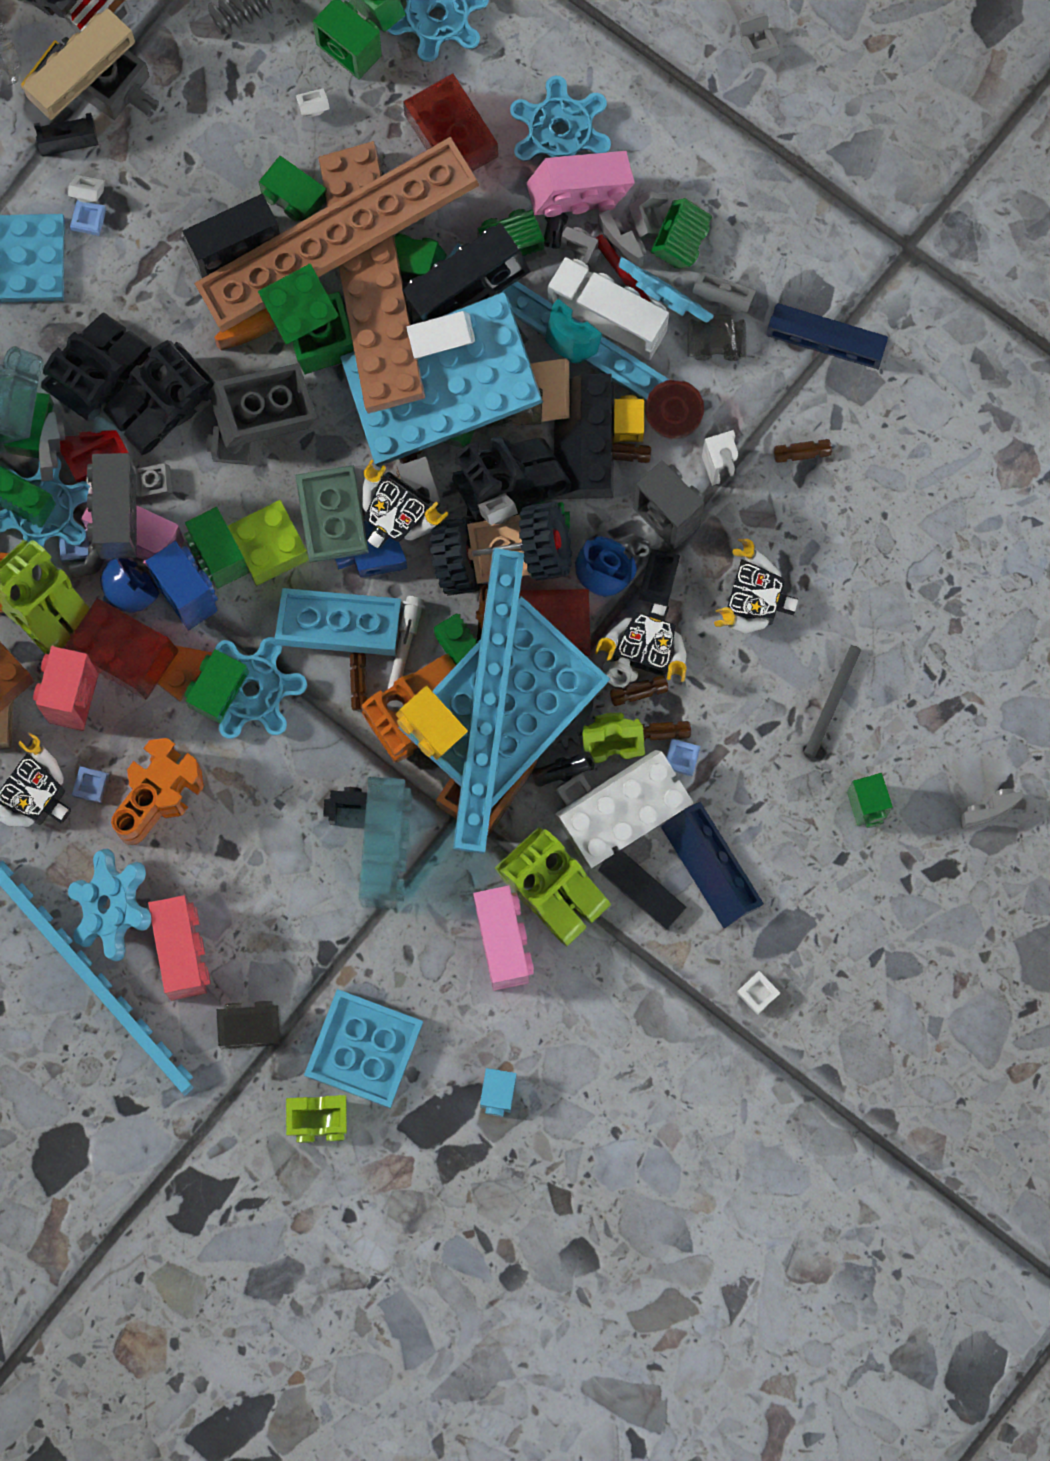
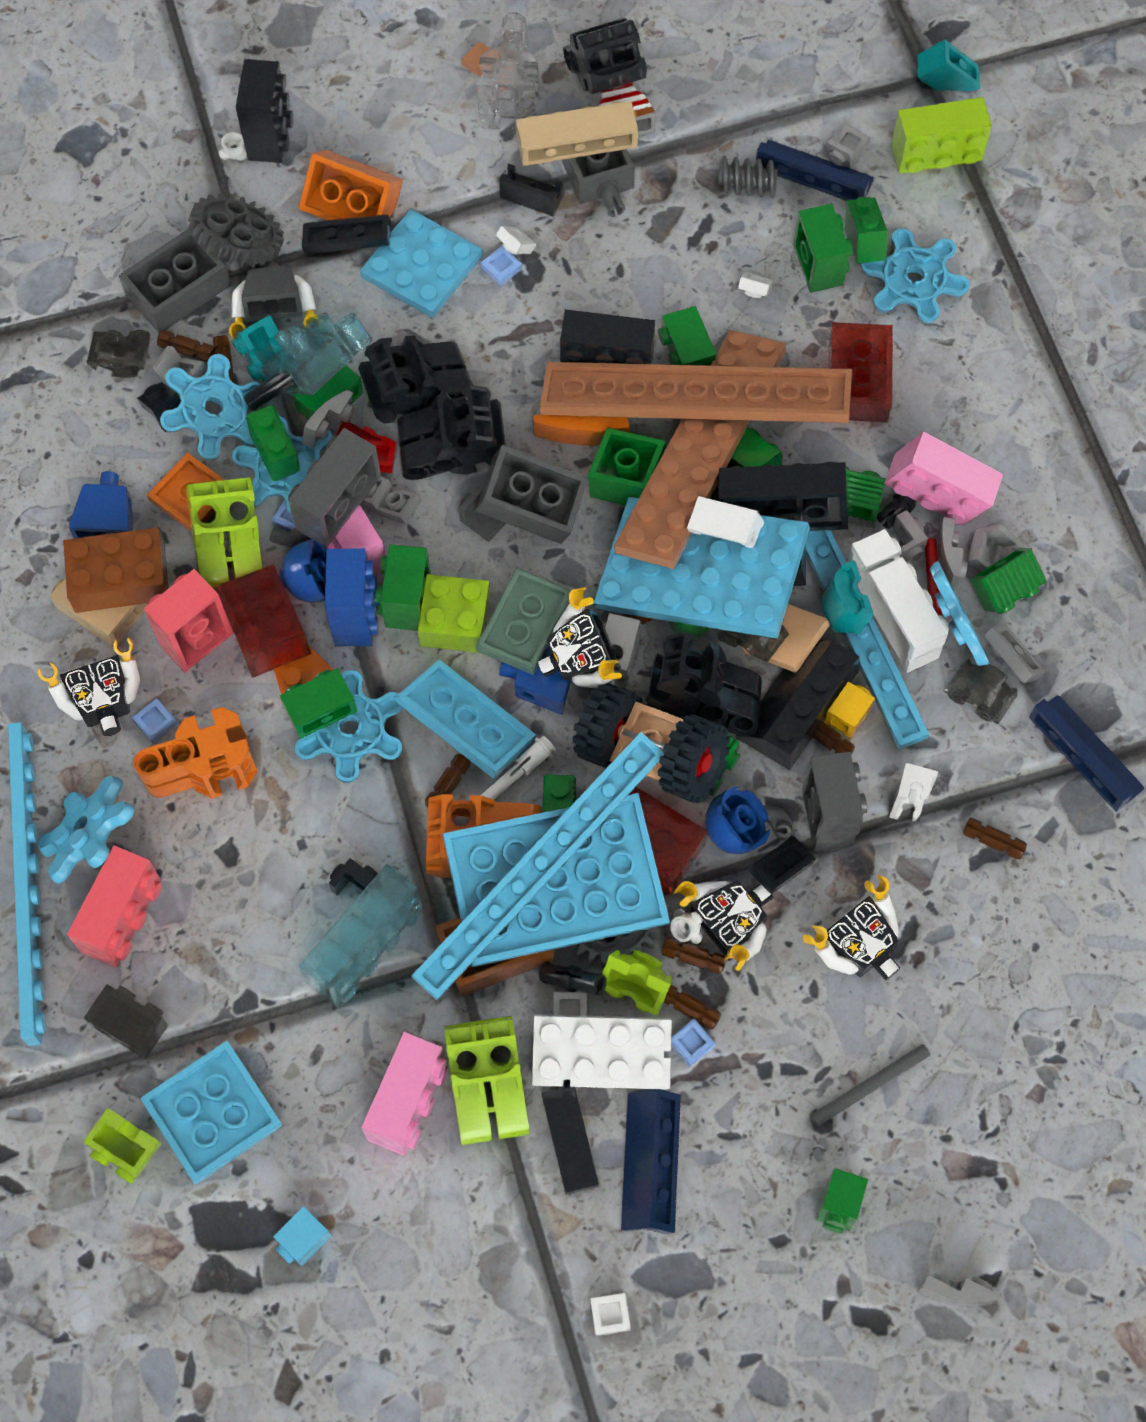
camera: 35 degrees right, 10 degrees down
green brick [258,263,339,345] -> none
yellow brick [395,685,468,760] -> none
light grey plate [478,493,518,525] -> none
medium azure plate [510,75,611,162] -> none
clear red tile [645,380,704,439] -> none

